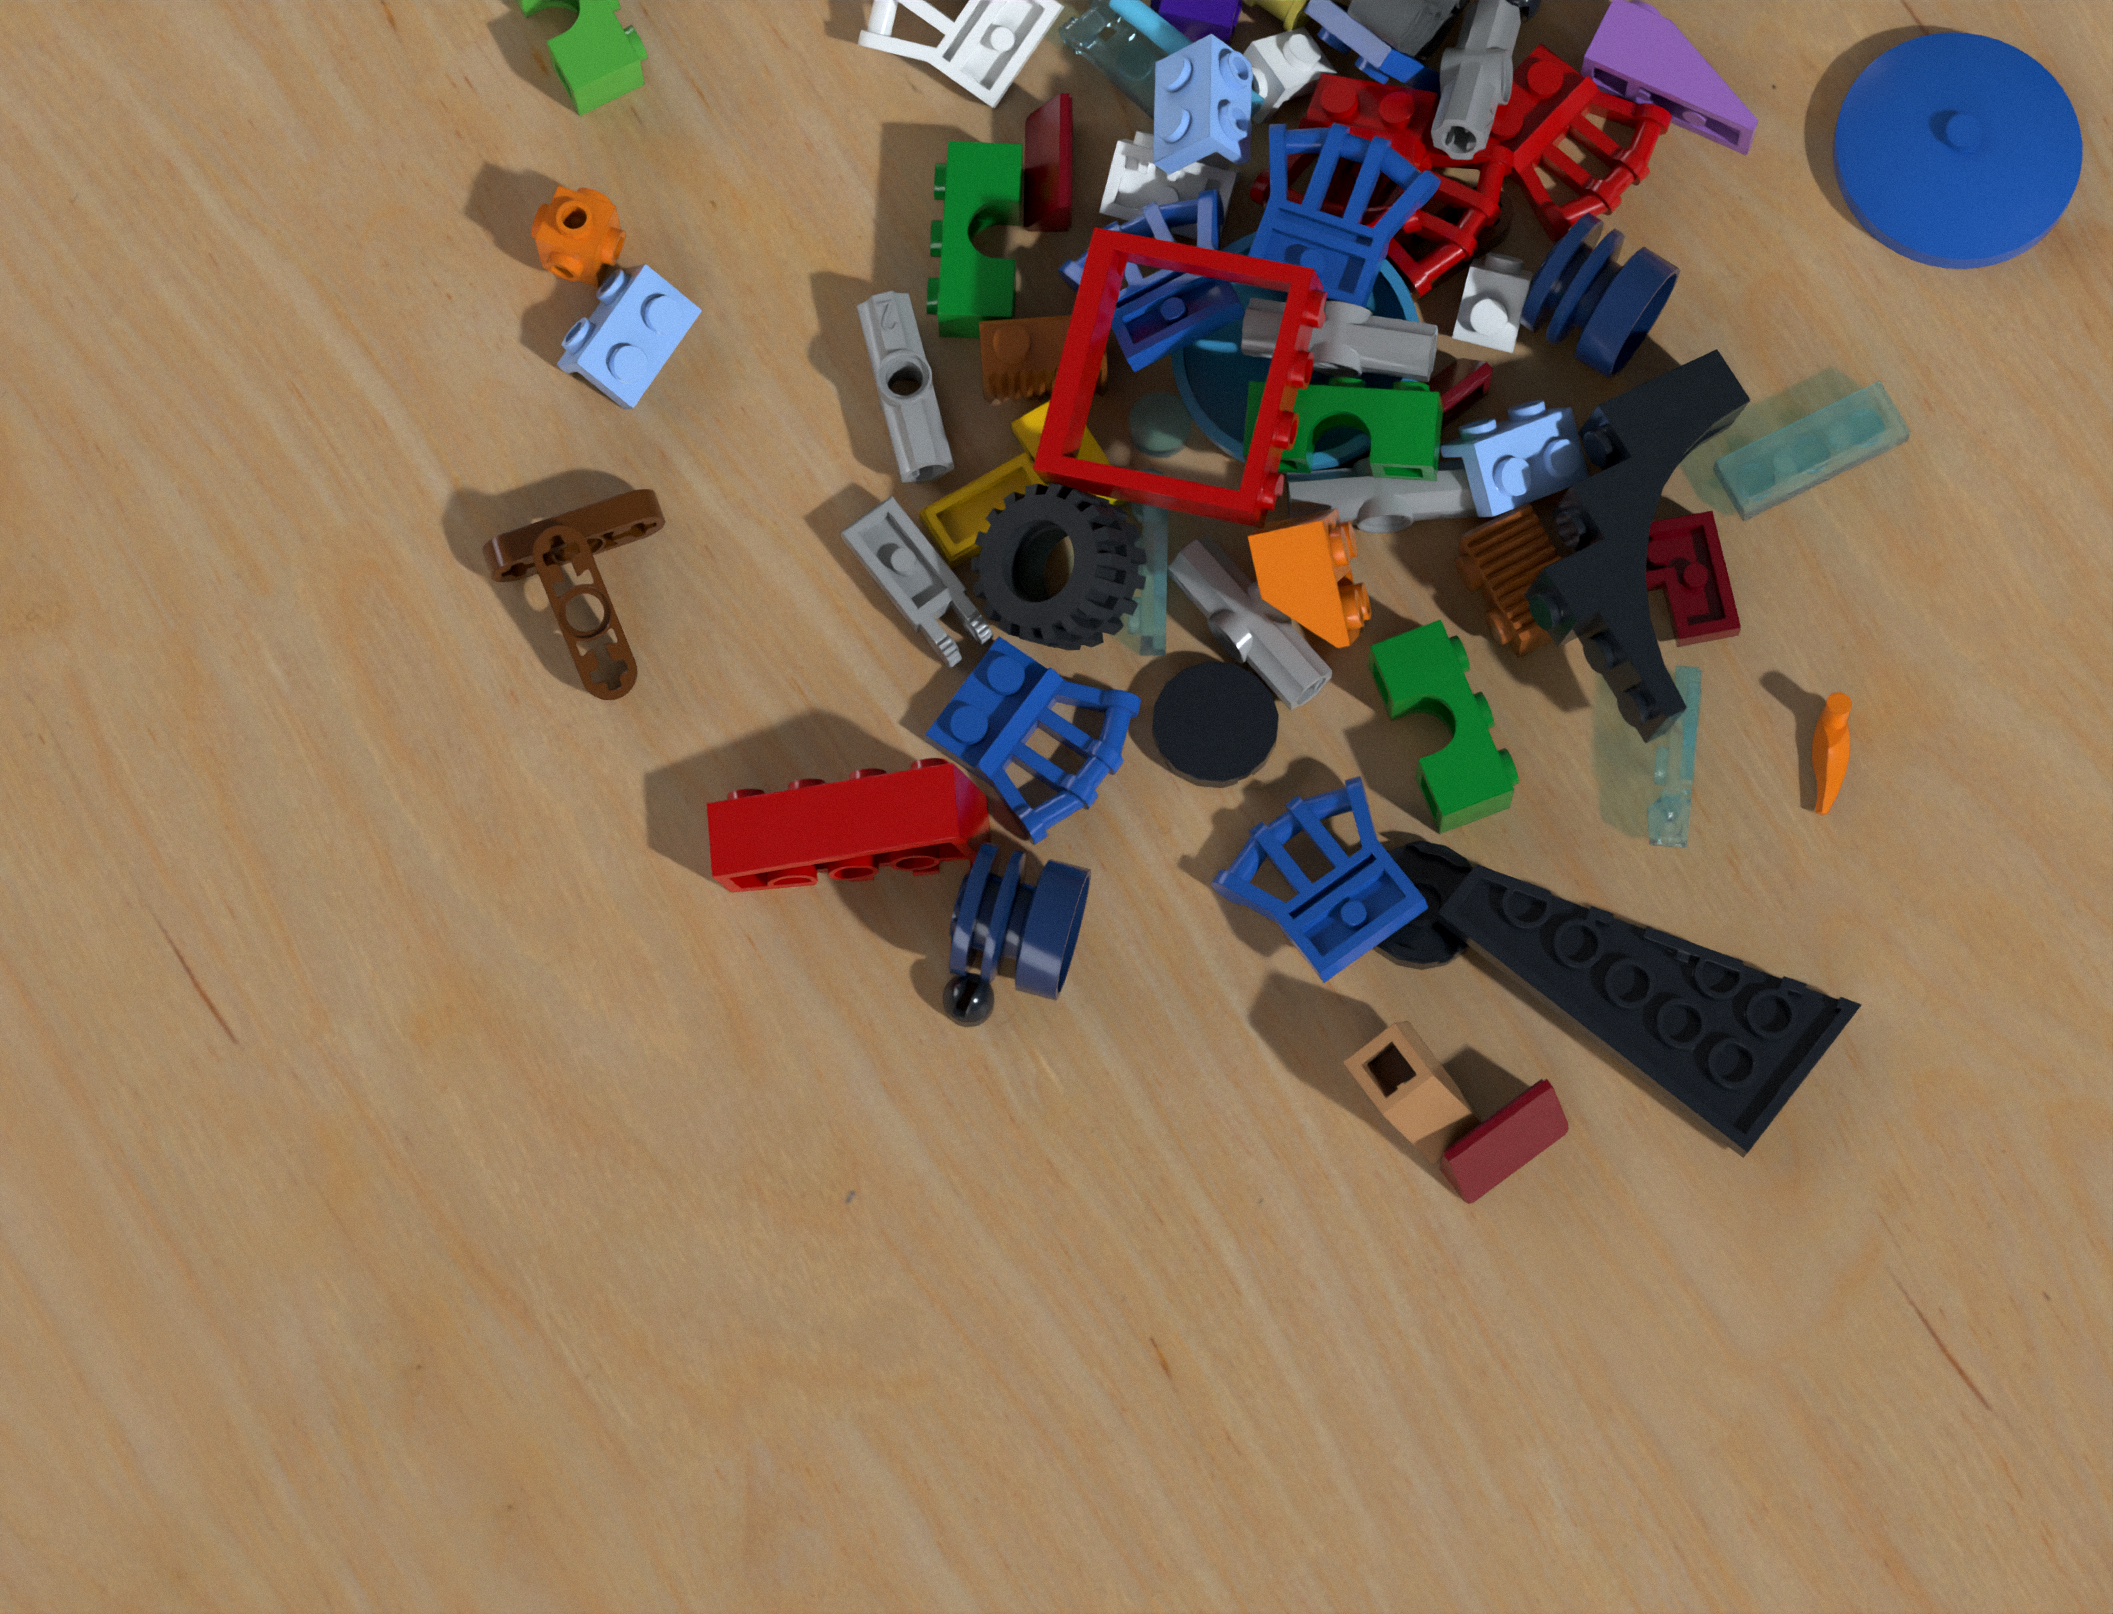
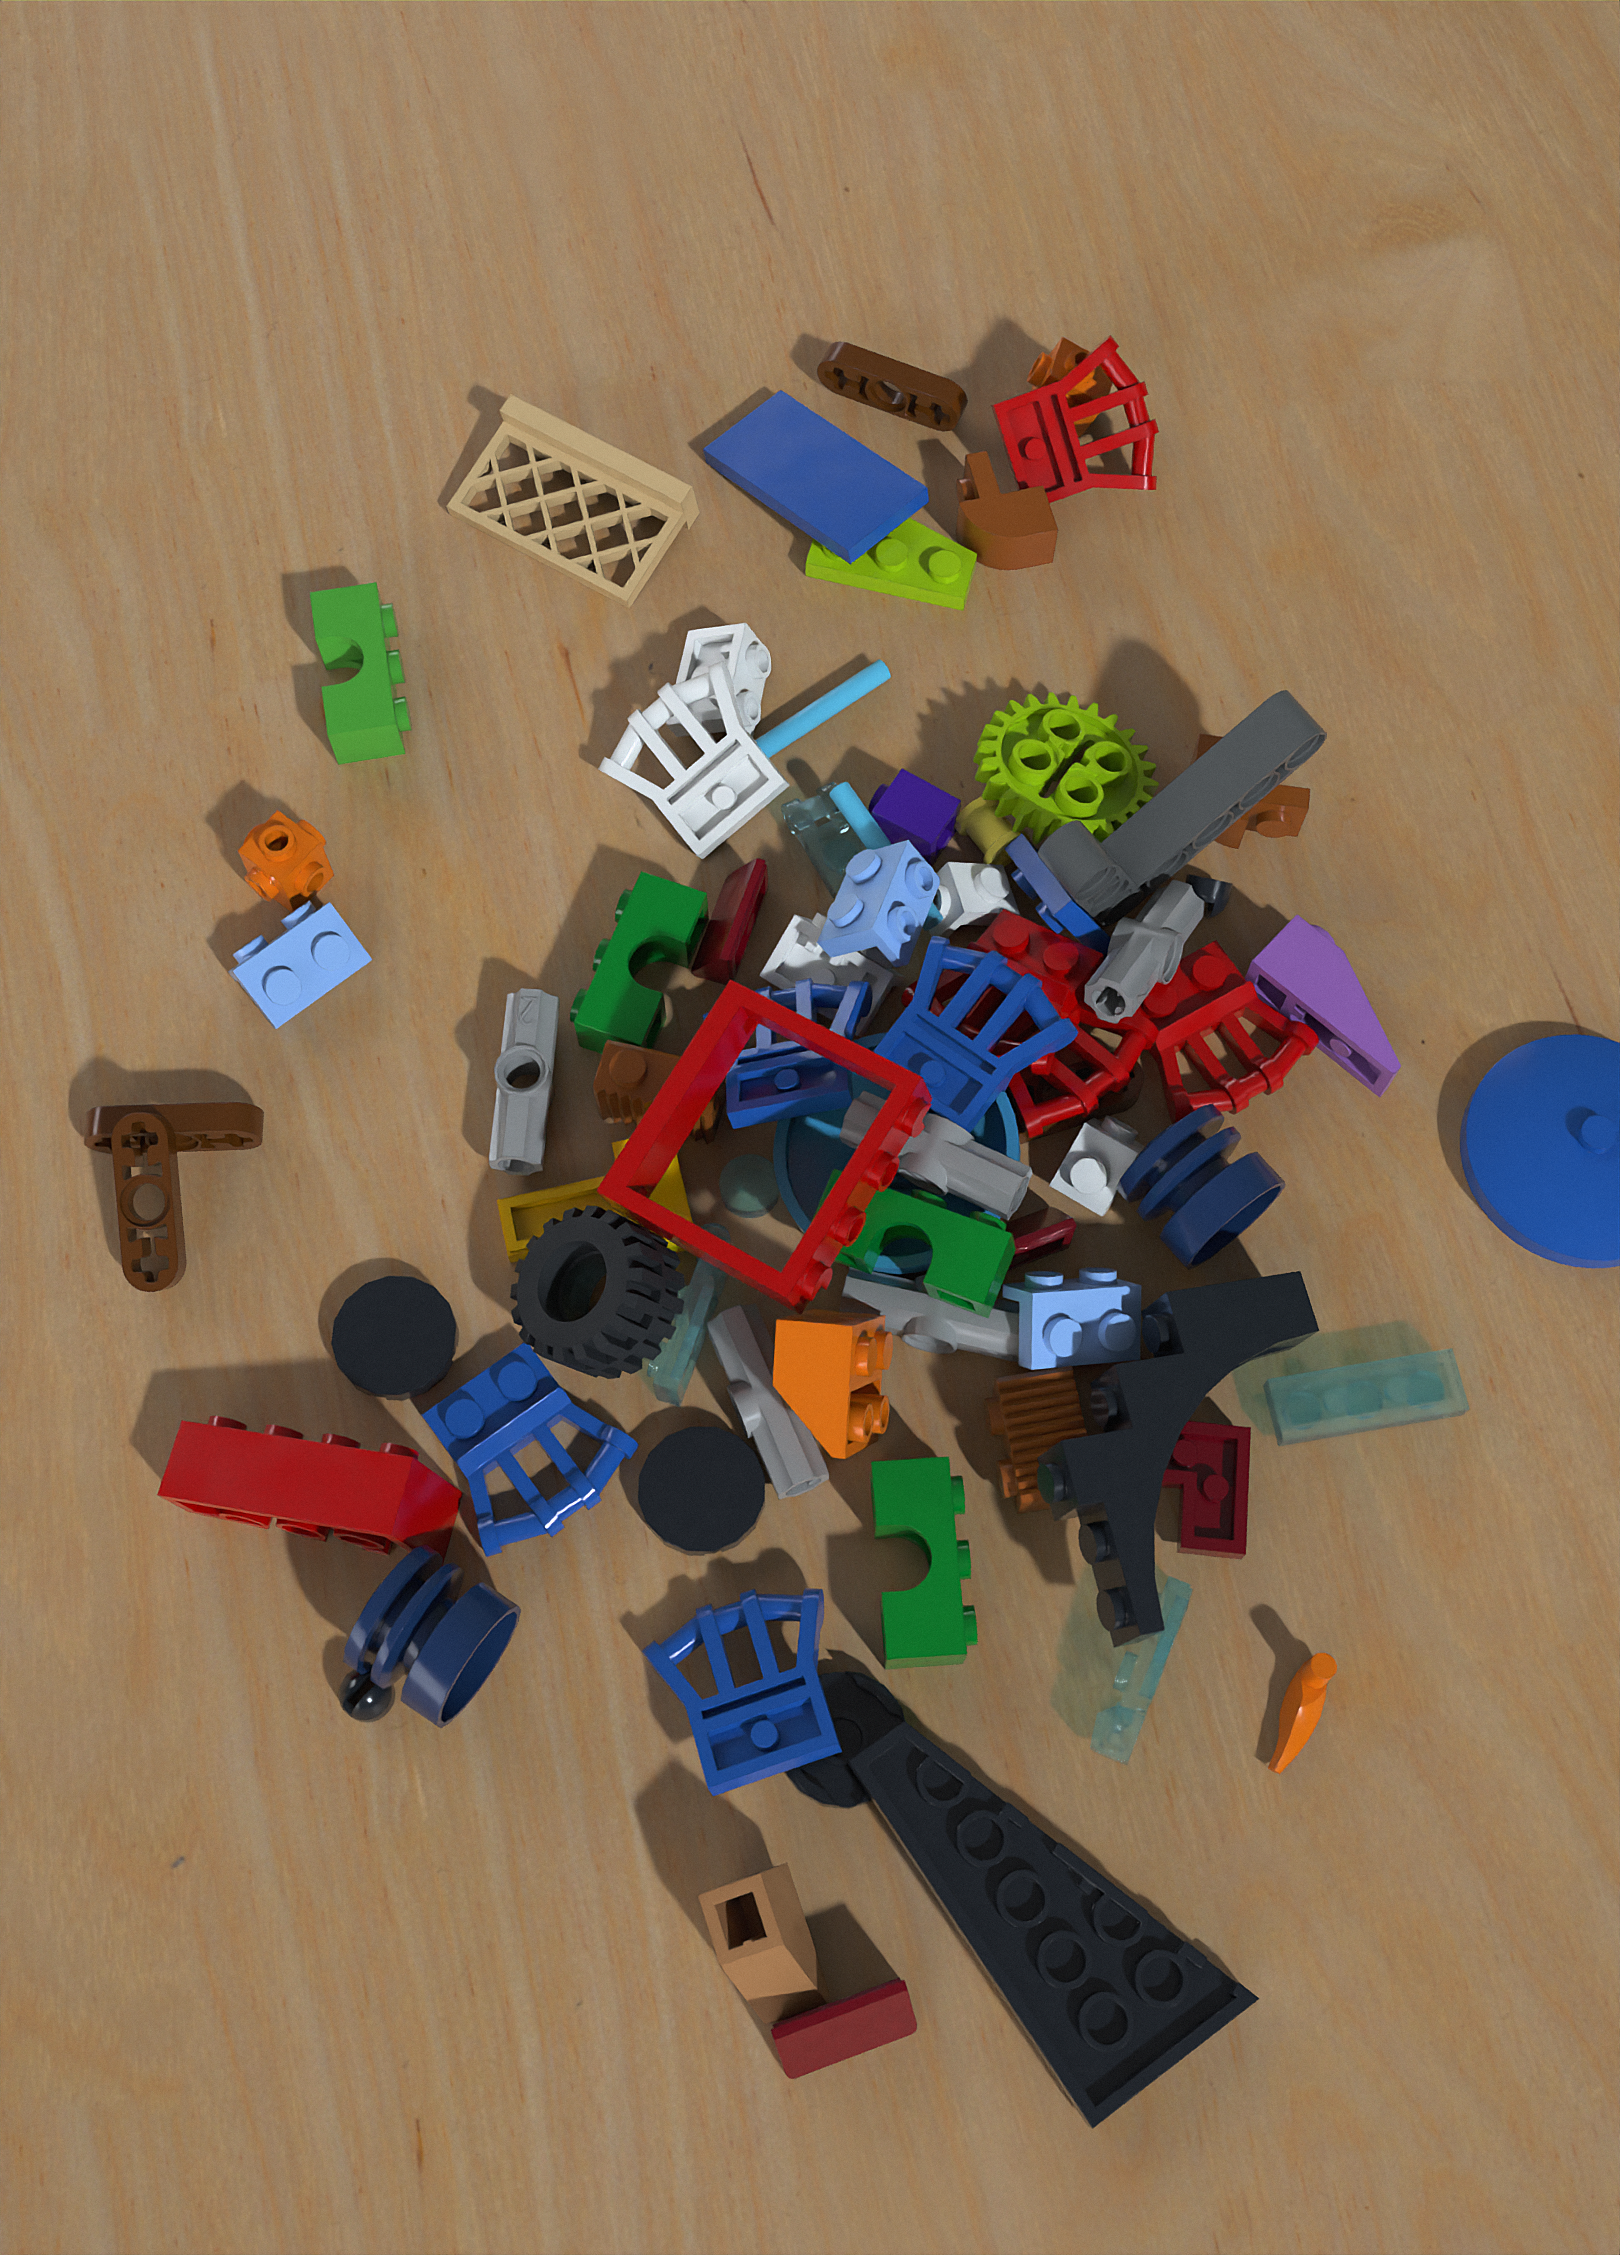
camera: 15 degrees right, 5 degrees down
light grey hinge [841,496,994,668] -> none
none -> black tile [331,1276,460,1401]

